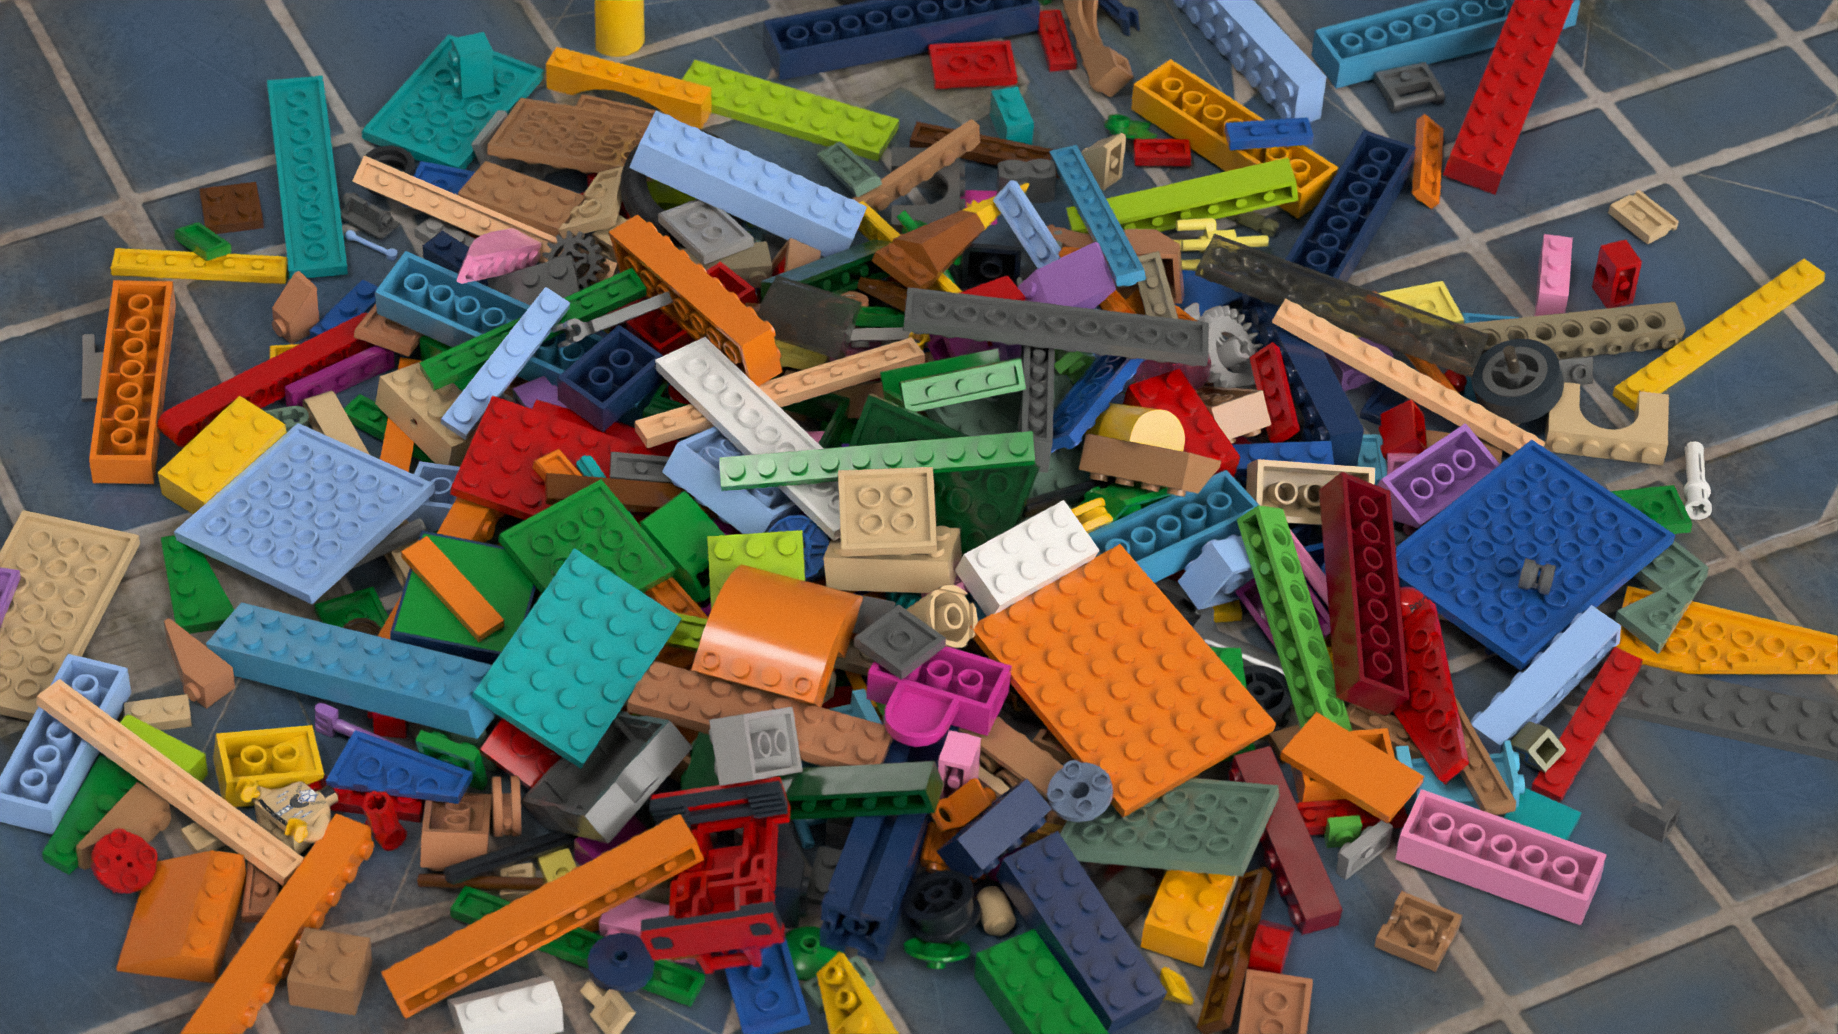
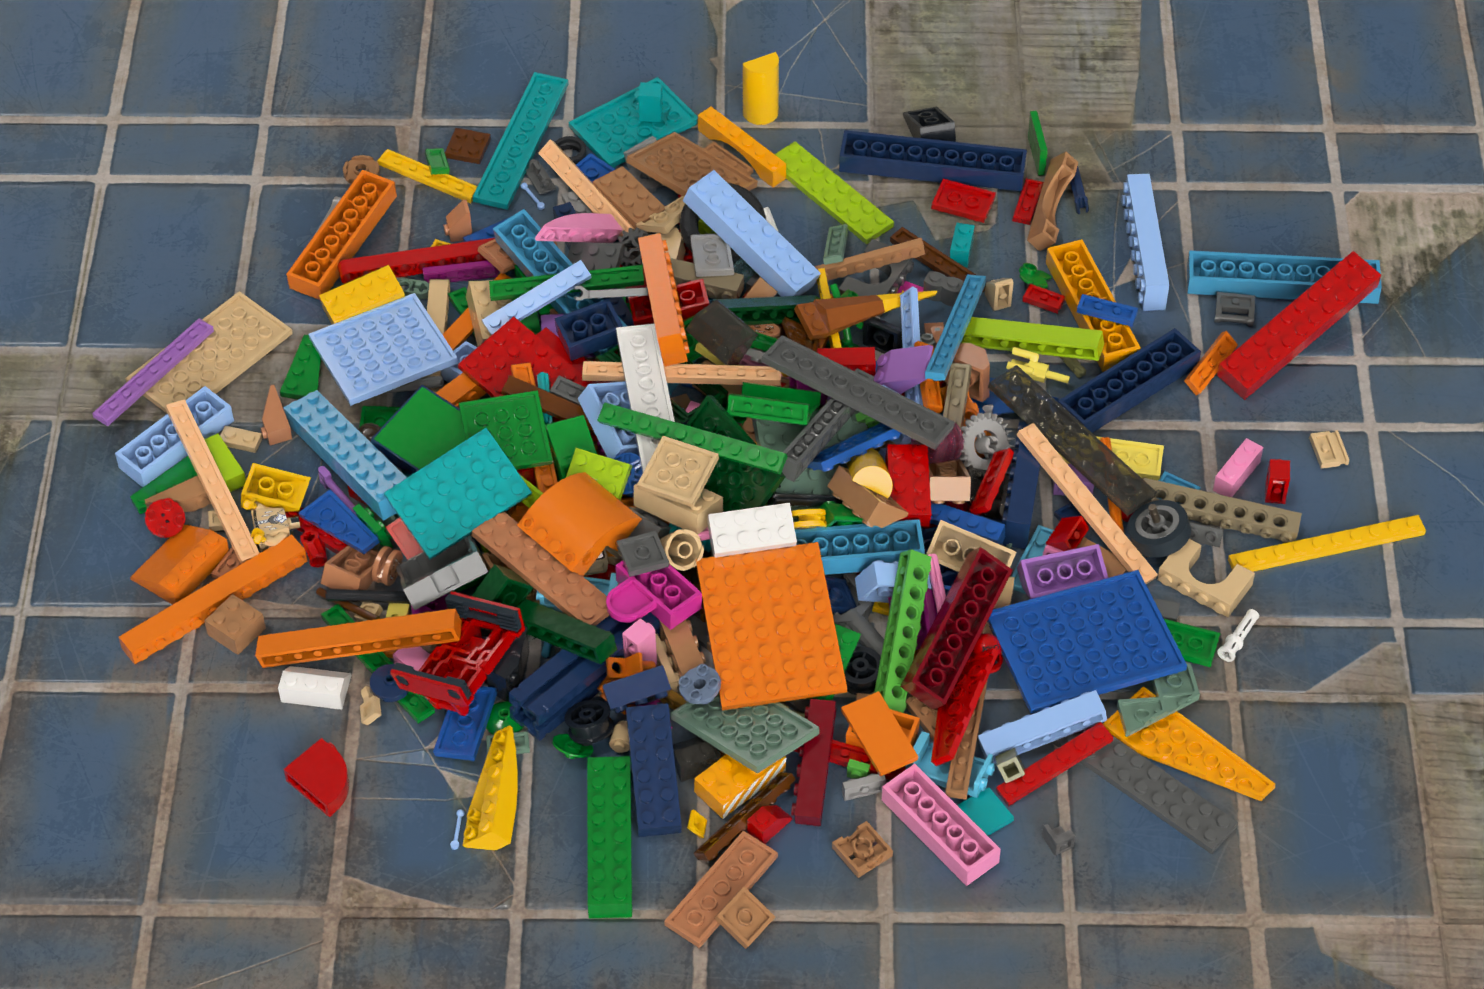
camera: 30 degrees right, 5 degrees up
orange tile [401,536,504,642] -> none
light grey slope [709,707,803,786] -> none
dark grey wheel [1518,558,1556,595] -> none
none -> medium nougat tile [343,155,380,184]

